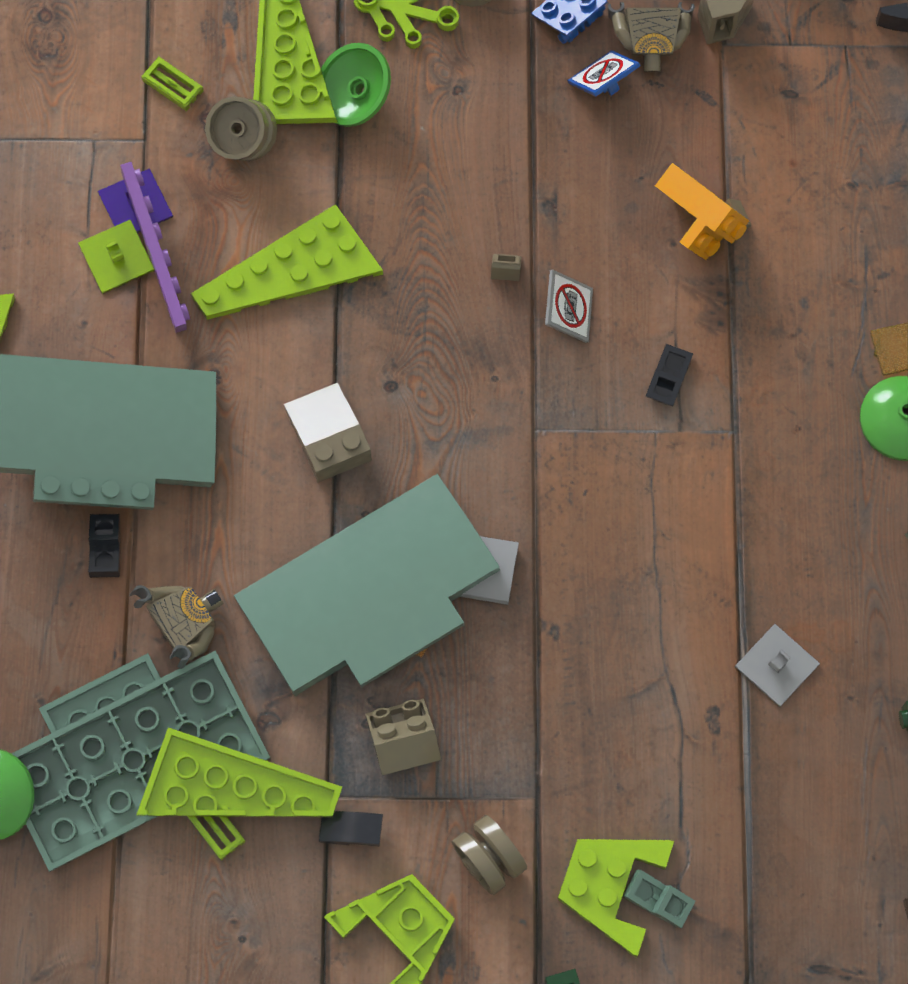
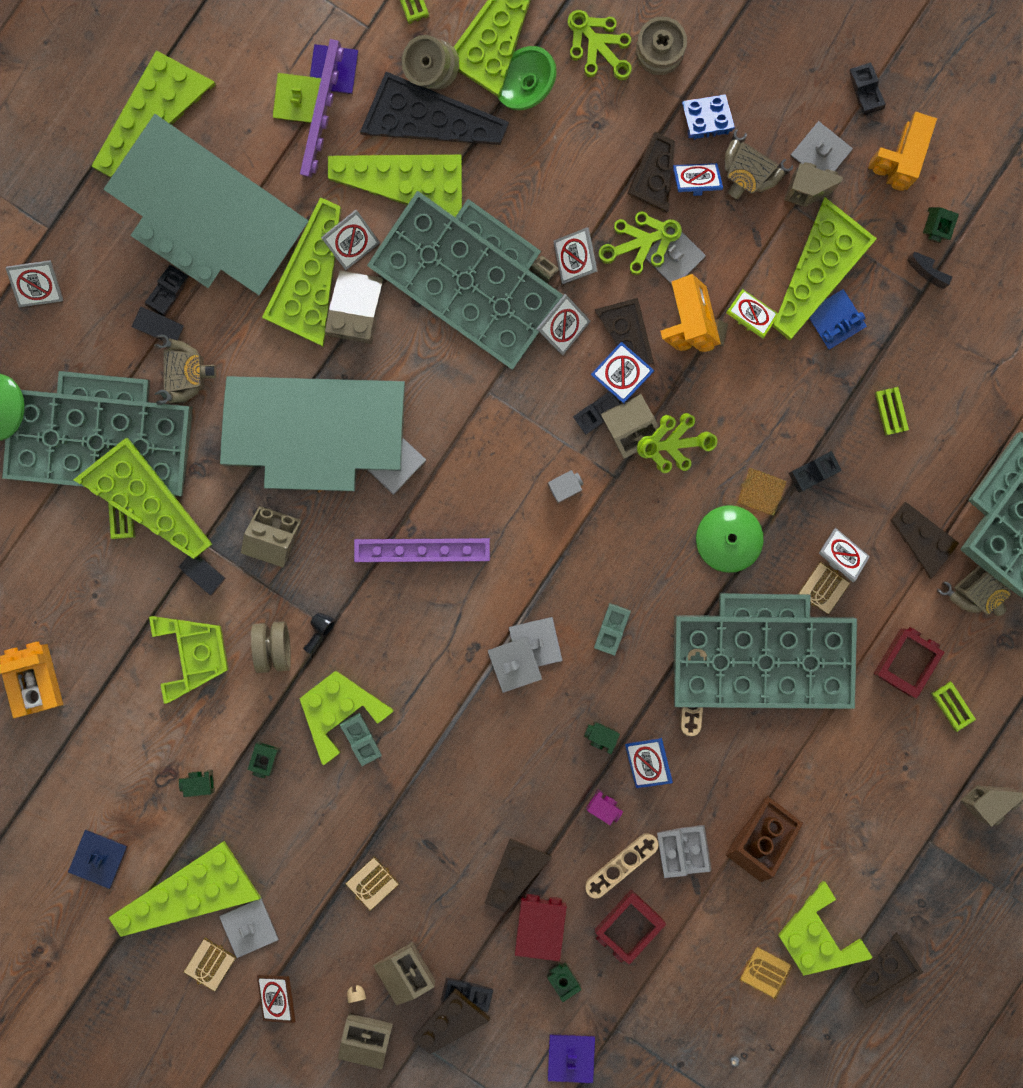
camera: 30 degrees right, 15 degrees up
none -> black slope [131,307,184,341]
none -> lime wing [262,197,341,347]
none -> black bar [303,612,336,654]
none -> piece [321,210,380,270]
none -> medium lavender plate [354,538,490,562]
none -> black wing [360,72,509,145]
none -> sand green slope [367,191,564,370]
none -> light grey piece [487,637,542,693]
none -> light grey brick [547,470,584,504]
none -> piece [553,227,598,284]
none -> piece [591,342,654,404]
none -> dark brown wing [594,298,654,365]
none -> sand green slope [594,603,631,656]
none -> lime plant [599,211,682,275]
none -> dark tan slope [601,393,664,458]
none -> dark brown wing [627,132,675,213]
none -> lime plant [637,413,717,473]
none -> light grey piece [646,228,706,285]
none -> piece [726,289,778,338]
none -> lime wing [773,197,877,340]
none -> blue hinge [809,289,867,350]

